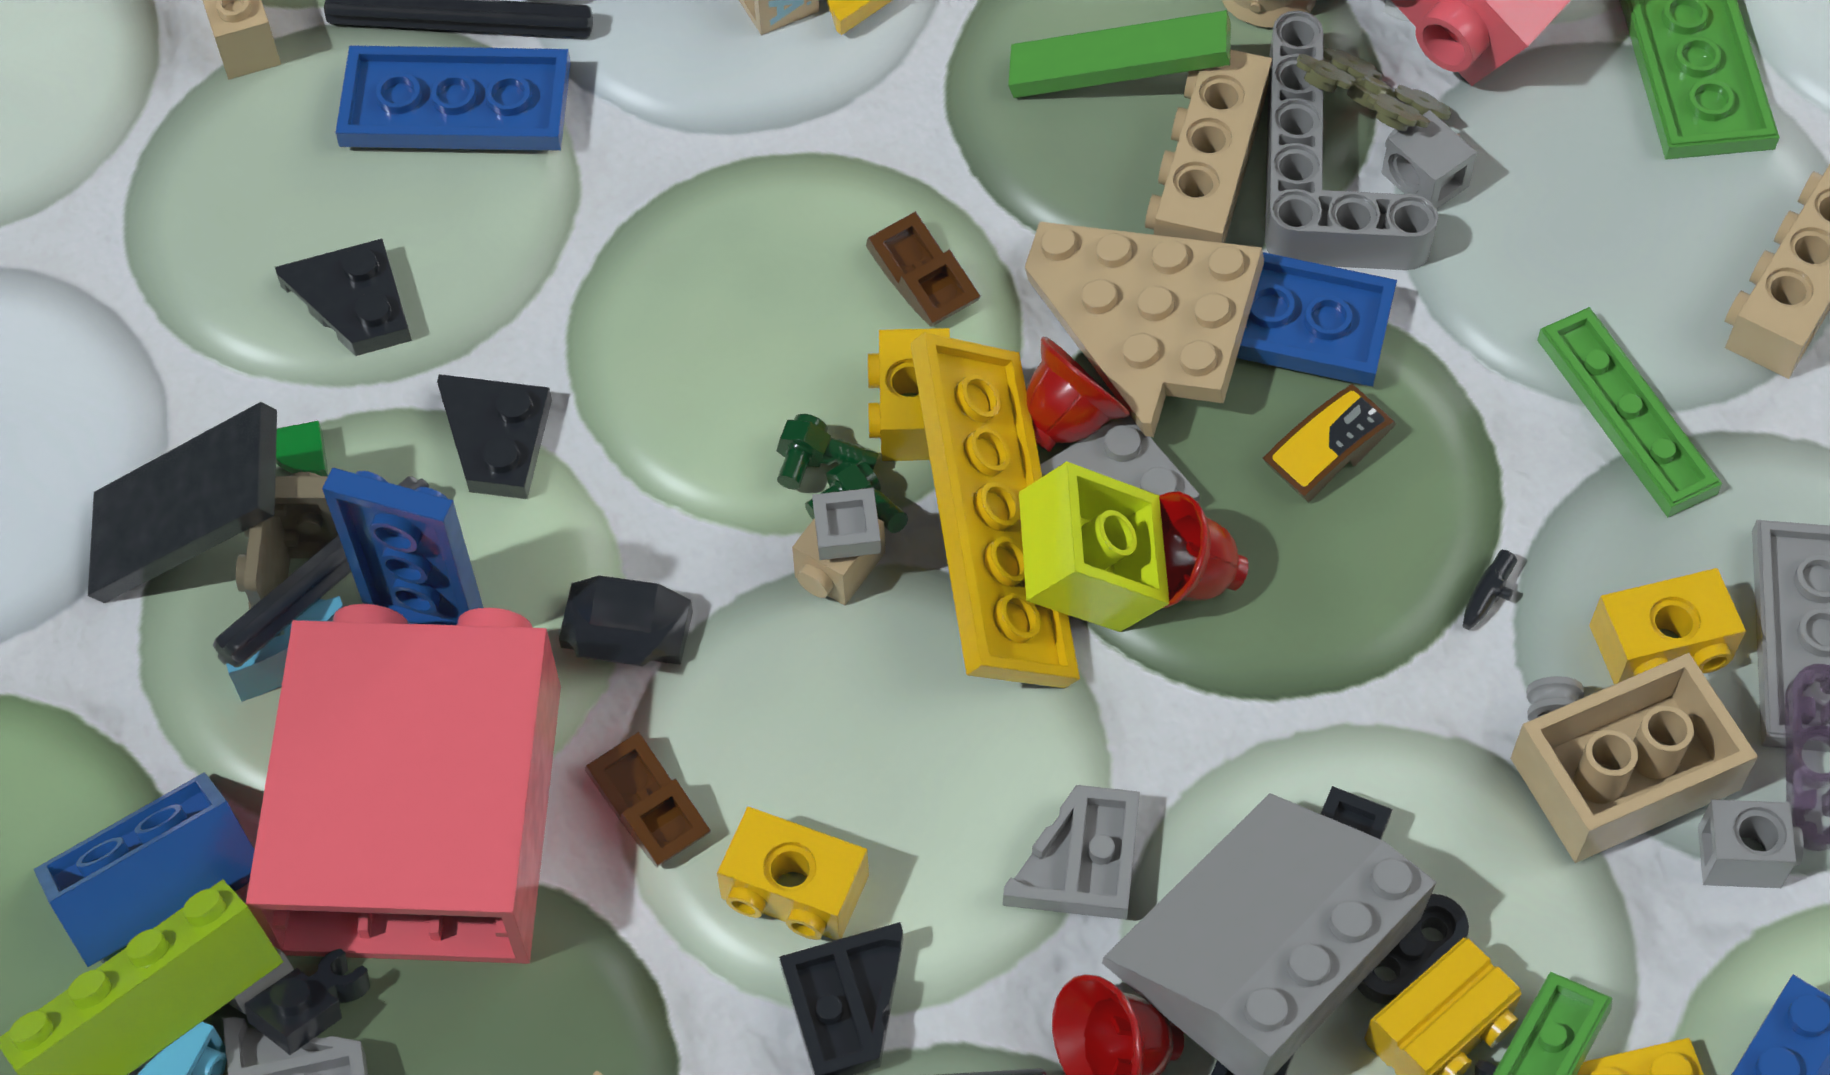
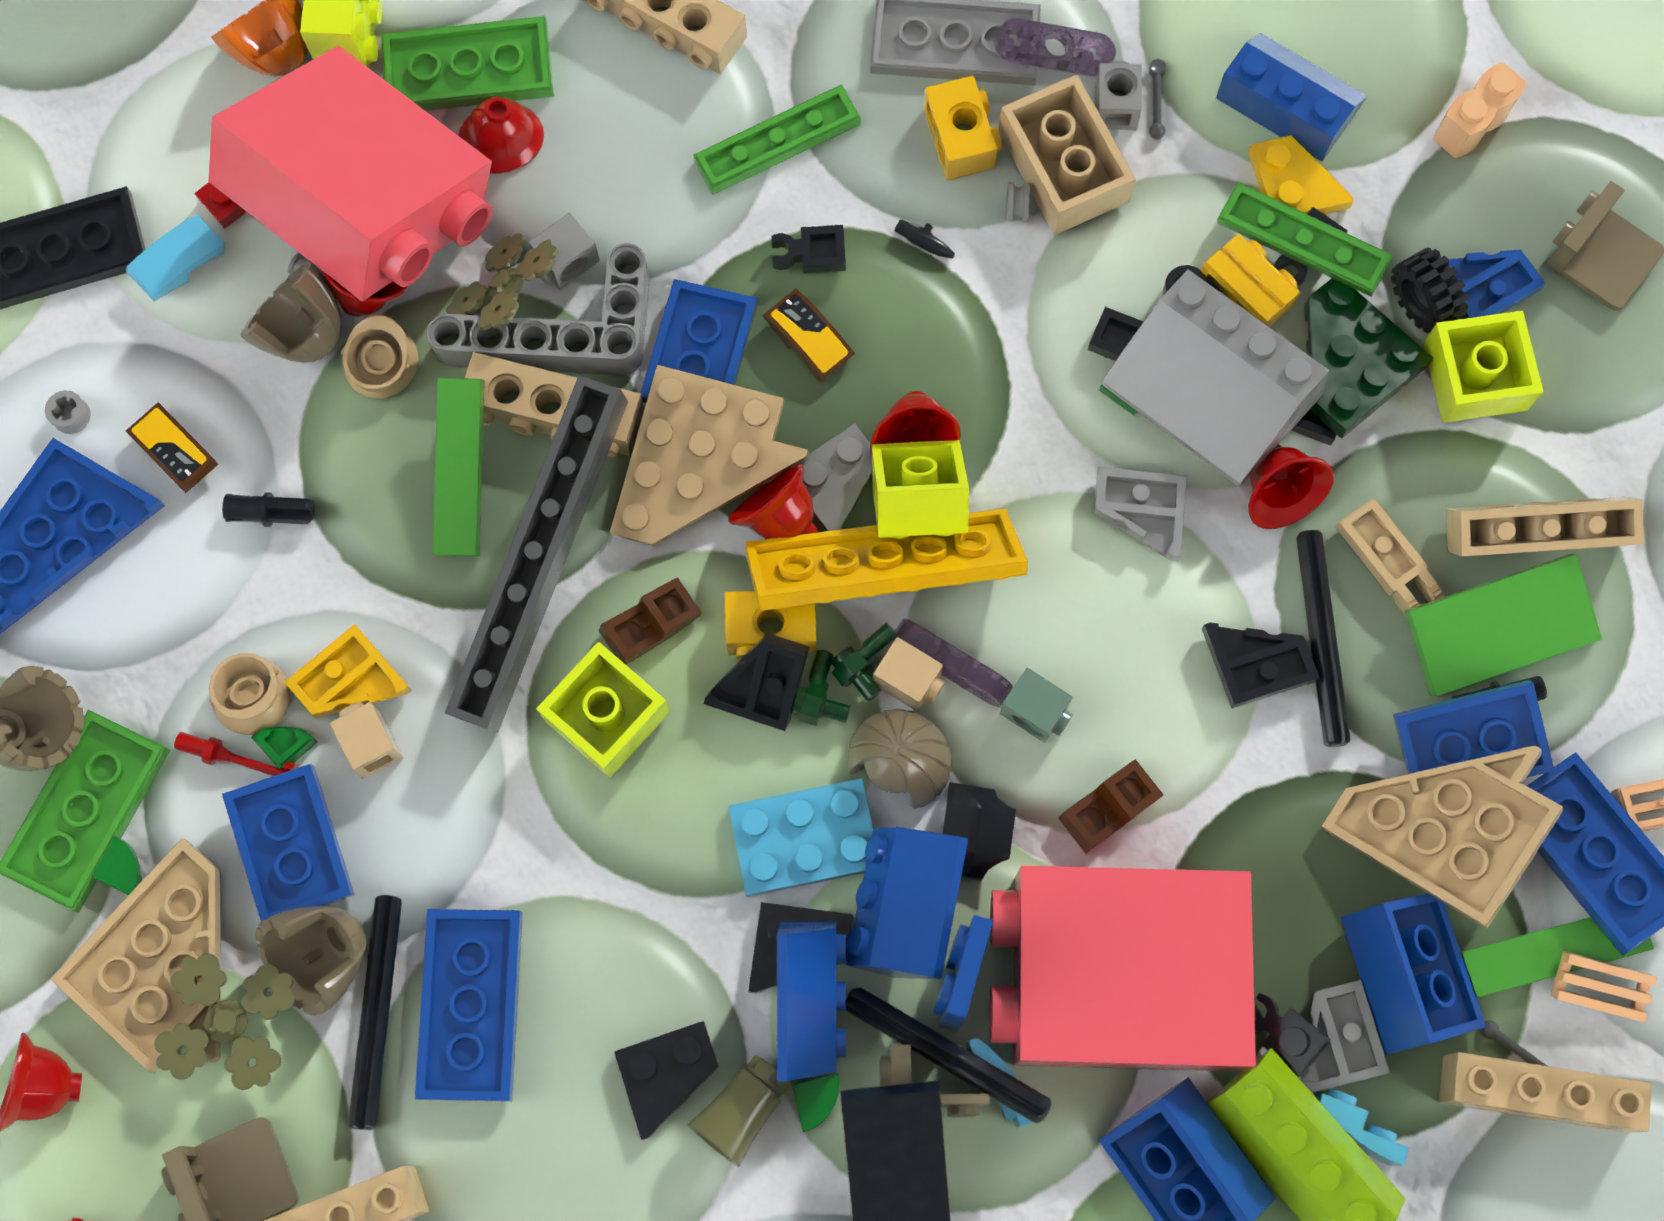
camera: 90 degrees left, 15 degrees up
yellow brick [717,806,869,940] -> none
light grey plate [812,488,881,560] -> none
none -> dark grey brick [445,375,629,733]
none -> red hat [458,97,544,173]
none -> neon yellow brick [536,641,670,779]
none -> olive plant [687,1055,791,1167]
none -> black wing [703,633,810,731]
none -> medium azure plate [728,778,873,897]
none -> black plate [771,225,846,273]
none -> blue slope [777,922,846,1081]
none -> blue slope [846,827,968,980]
none -> dark tan hair [848,709,952,809]
none -> clear purple beam [891,619,1013,707]
none -> sand green brick [999,667,1074,743]
none -> dark grey hinge [1148,59,1166,139]

